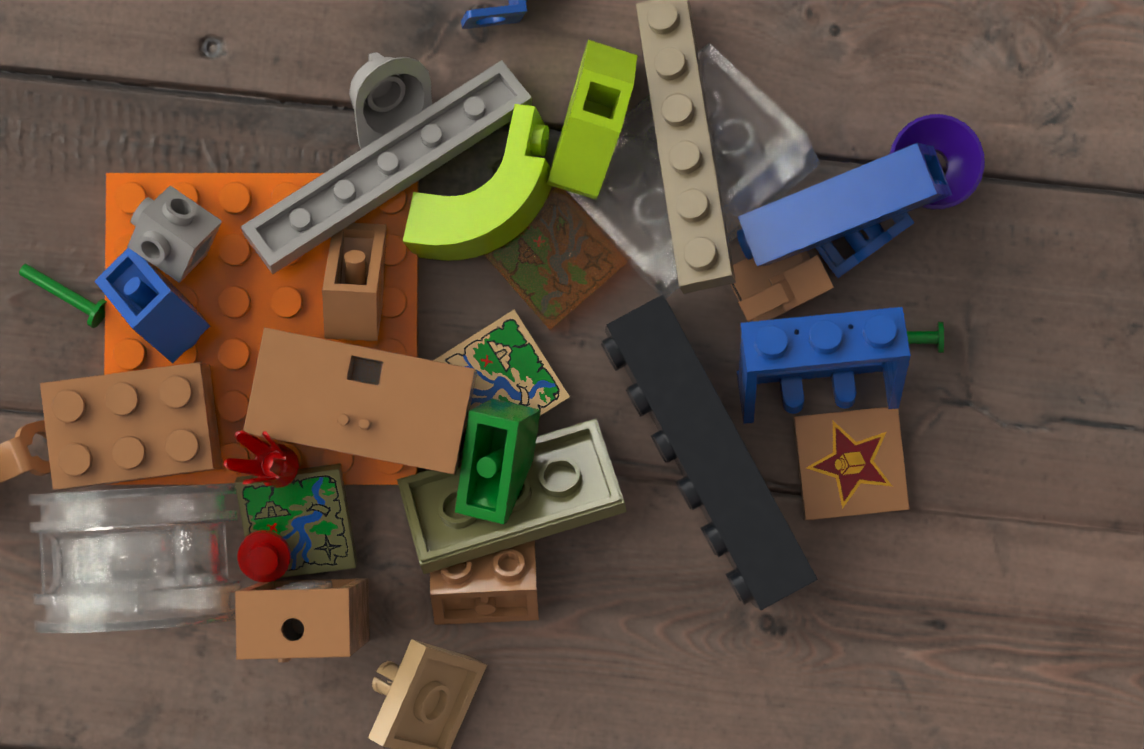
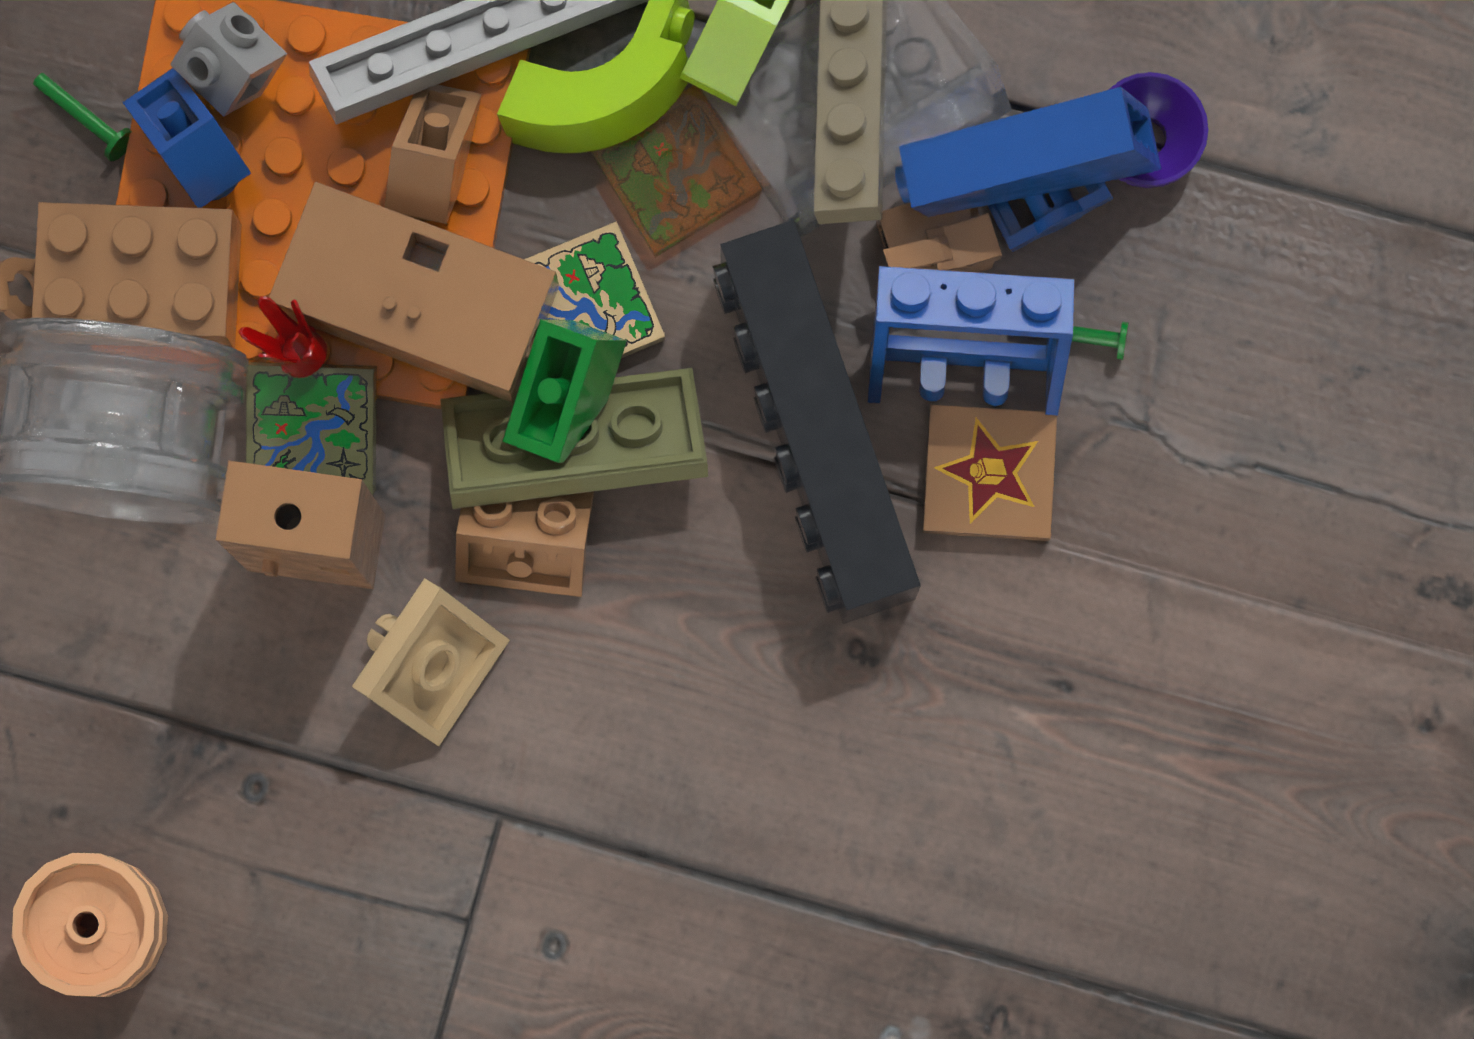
camera: 10 degrees right, 5 degrees down
red plate [237,530,291,582] -> none

